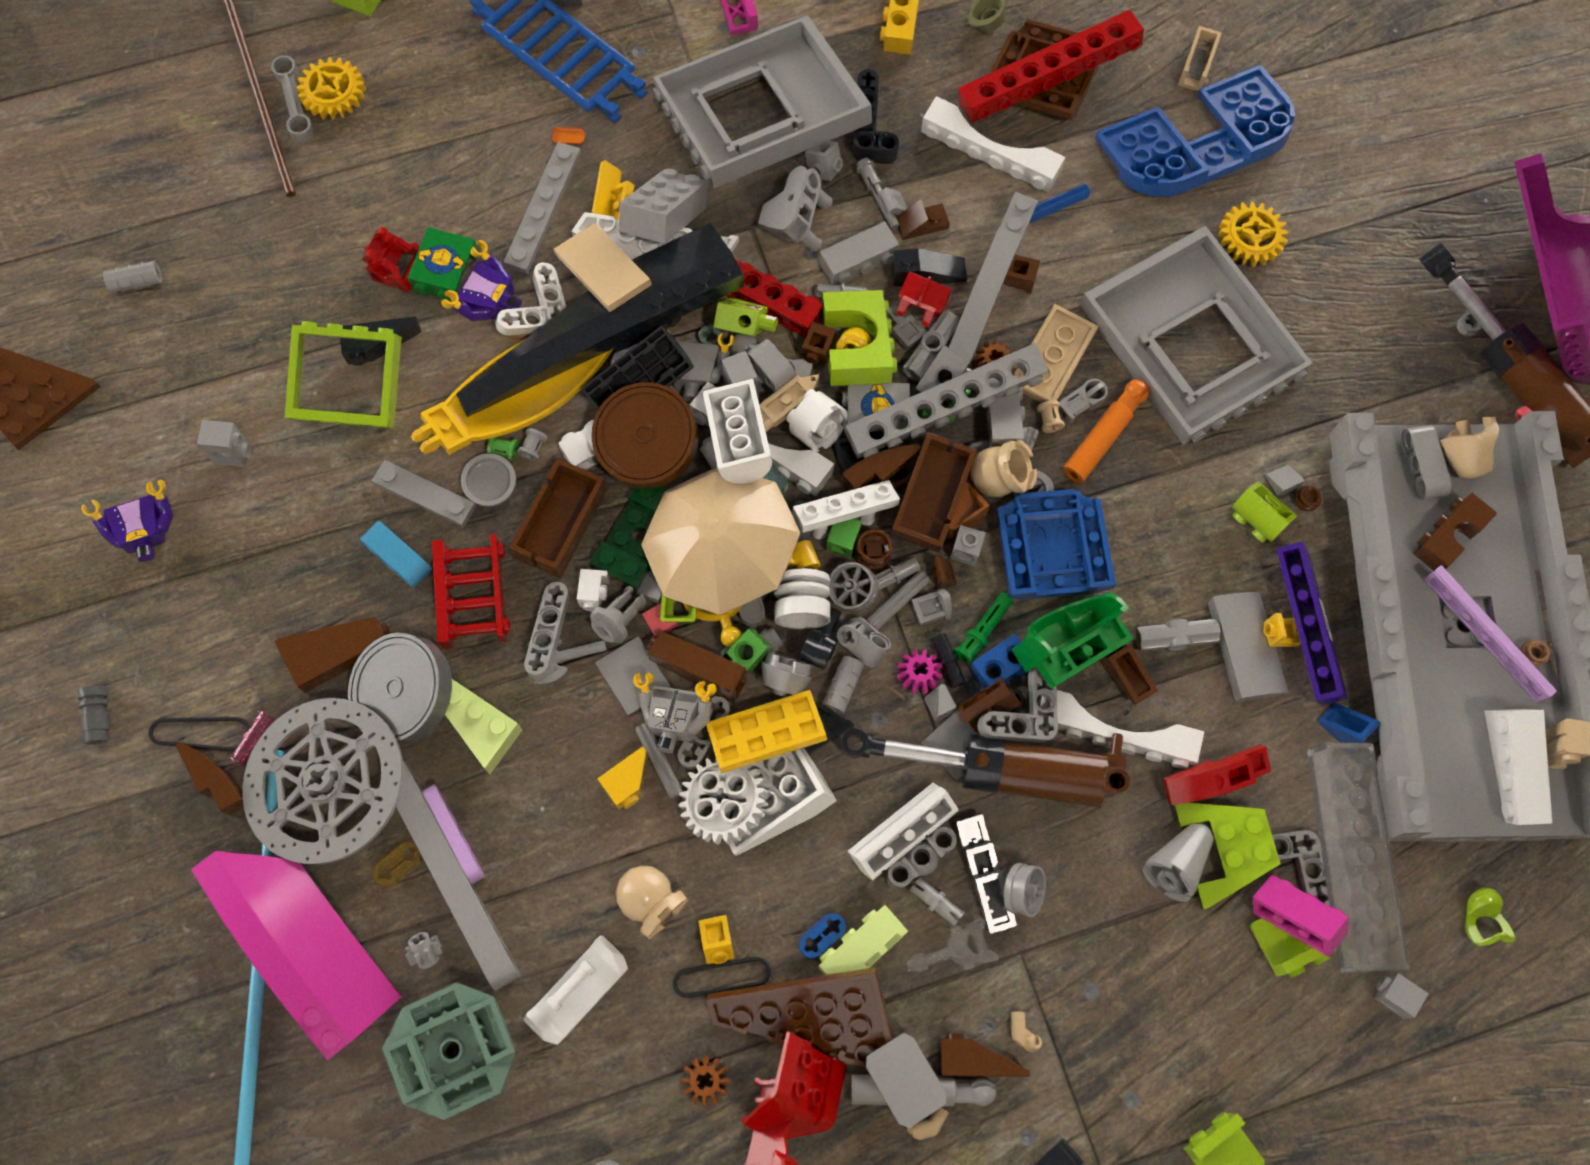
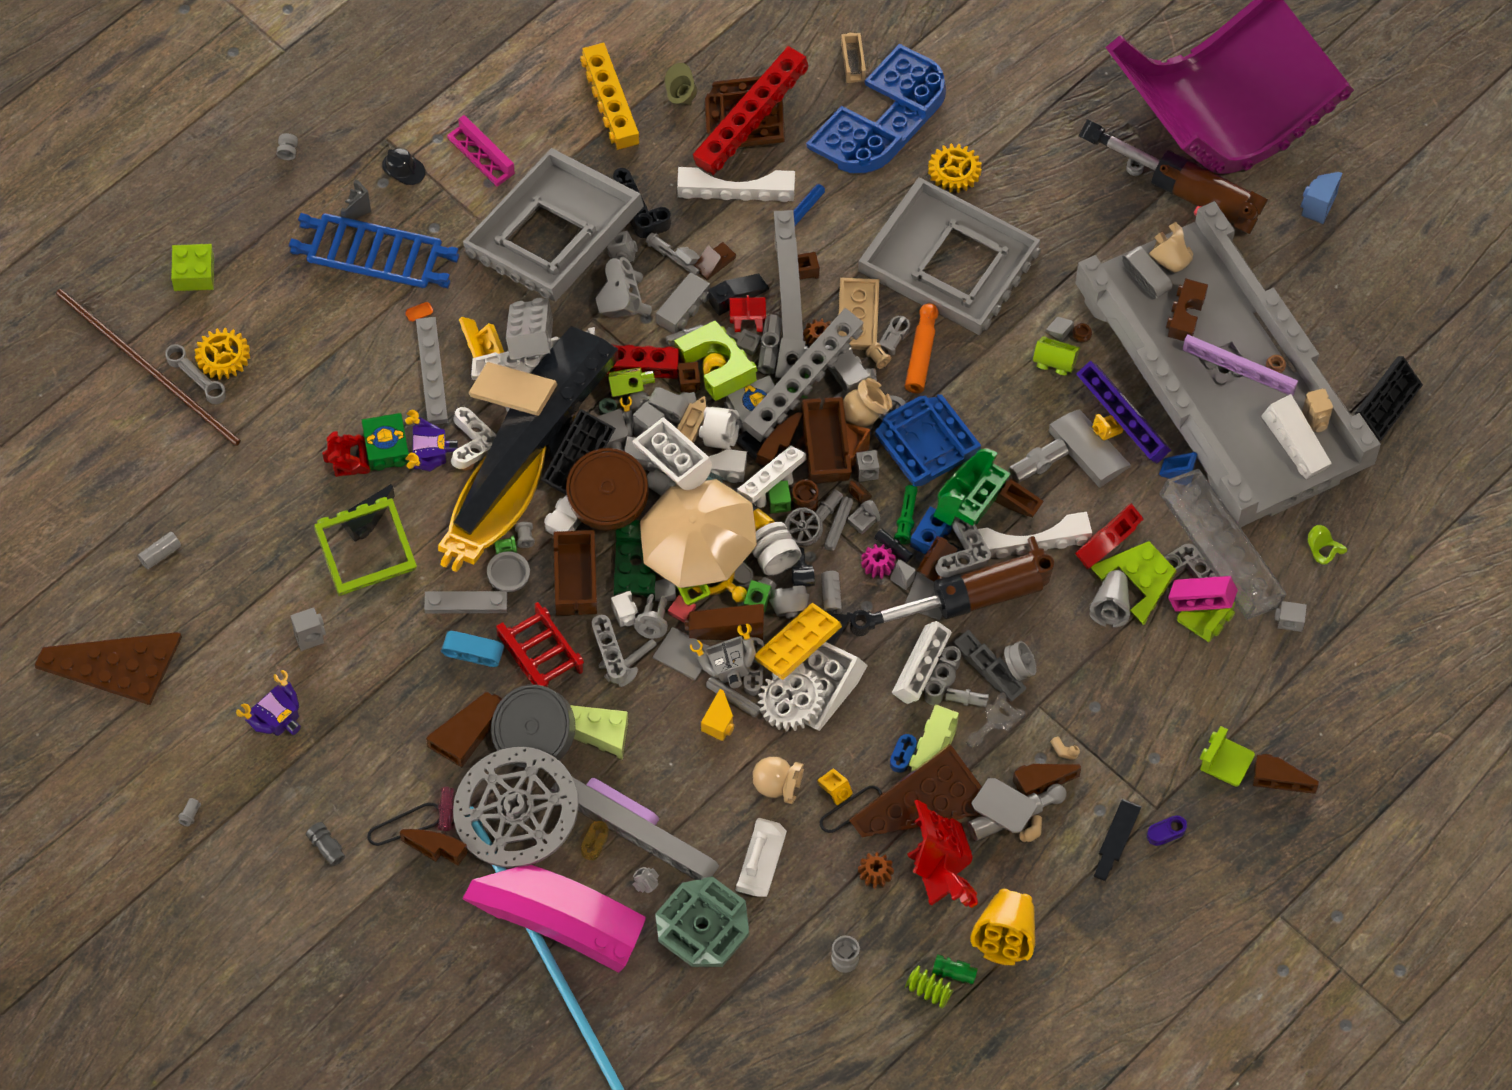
camera: 25 degrees left, 10 degrees down
light grey piece [837,616,891,667] -> none

